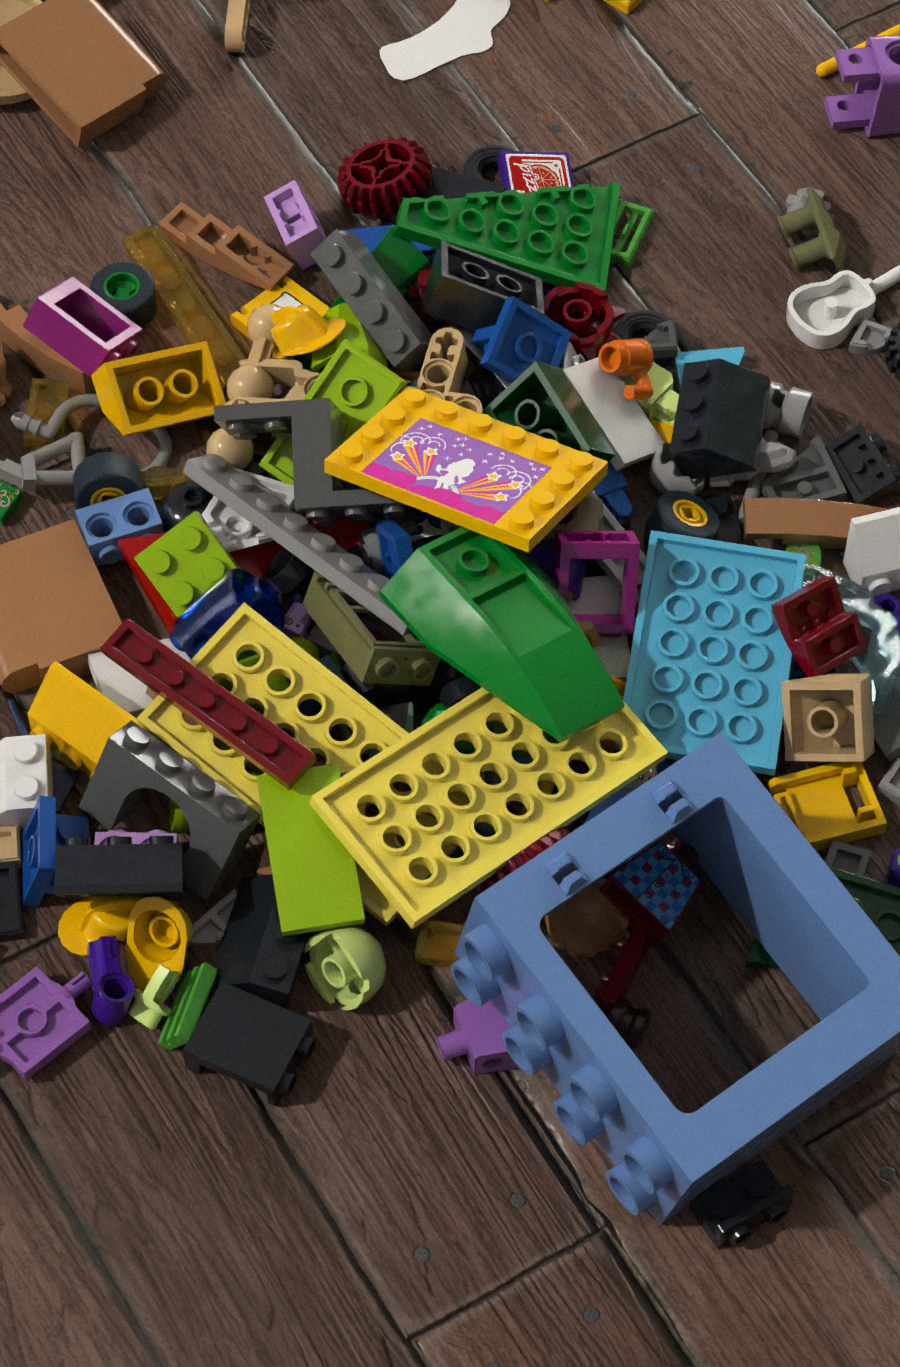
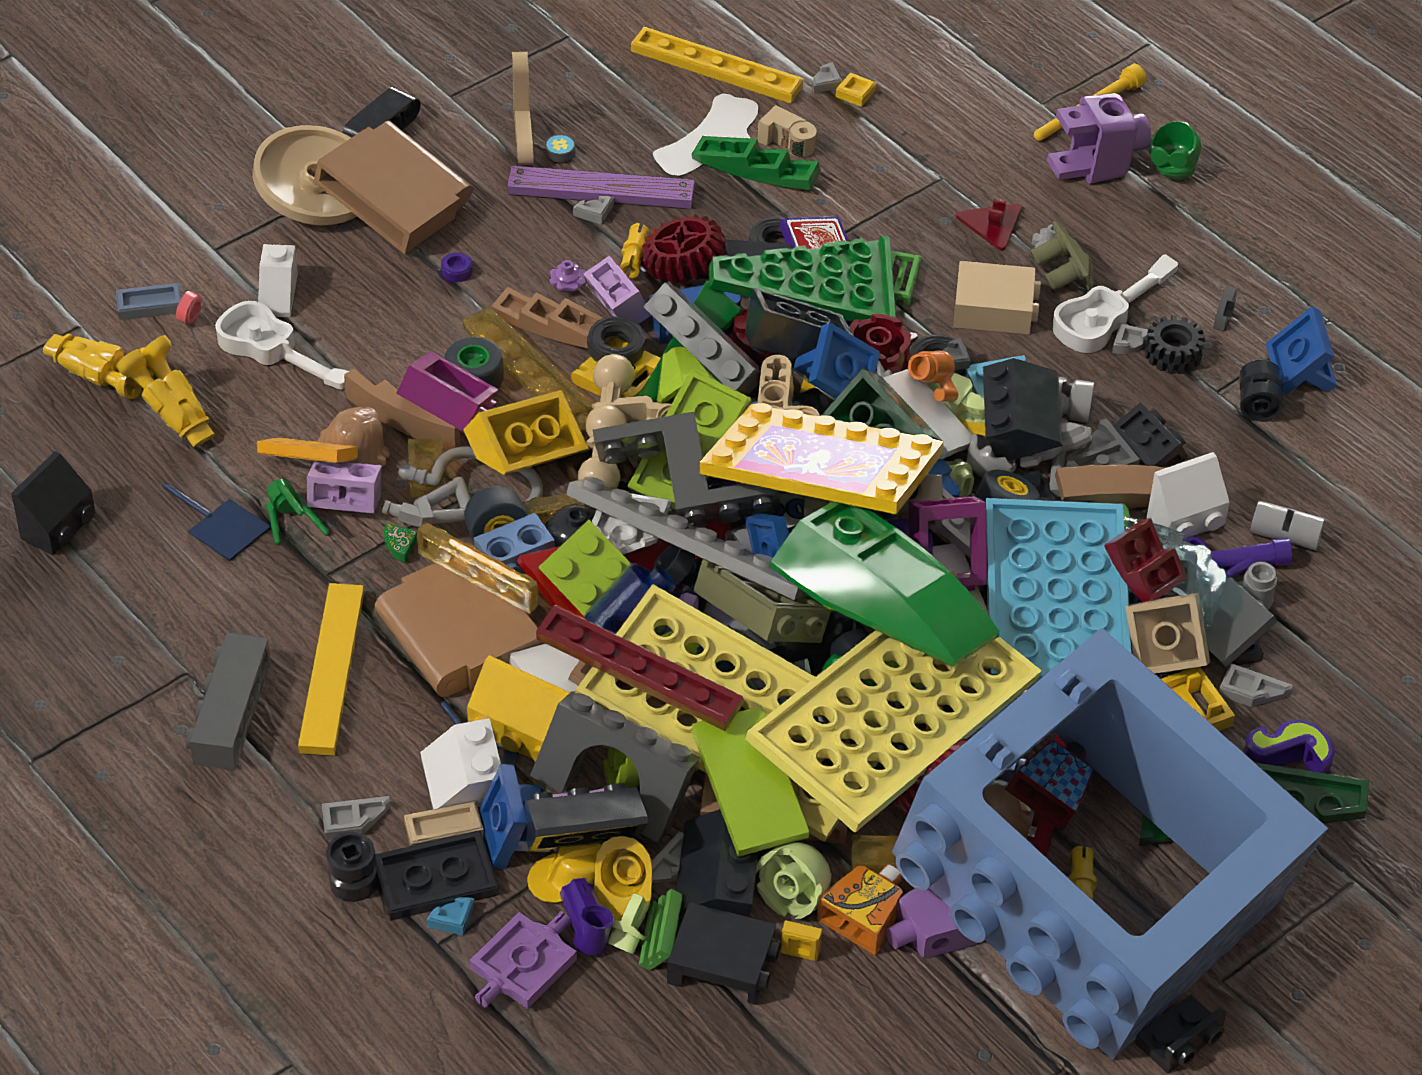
camera: 10 degrees left, 10 degrees down
yellow piece [271,304,346,359] -> none
none -> clear yellow plate [417,522,538,614]
none -> dark purple tile [441,253,473,282]
none -> medium lavender tile [507,166,694,209]
none -> tile [545,134,576,163]
none -> medium lavender plant [549,260,586,293]
none -> light grey tile [573,196,614,225]
none -> black tyre [587,316,645,365]
none -> yellow pin [619,223,649,278]
none -> green slope [691,136,821,190]
none -> tan leg [757,105,816,158]
none -> yellow tile [781,920,822,961]
none -> torso [817,865,903,955]
none -> yellowish green piece [945,459,974,497]
none -> tan brick [953,261,1041,335]
none -> dark red piece [956,198,1022,251]
none -> yellow pin [1068,846,1097,901]

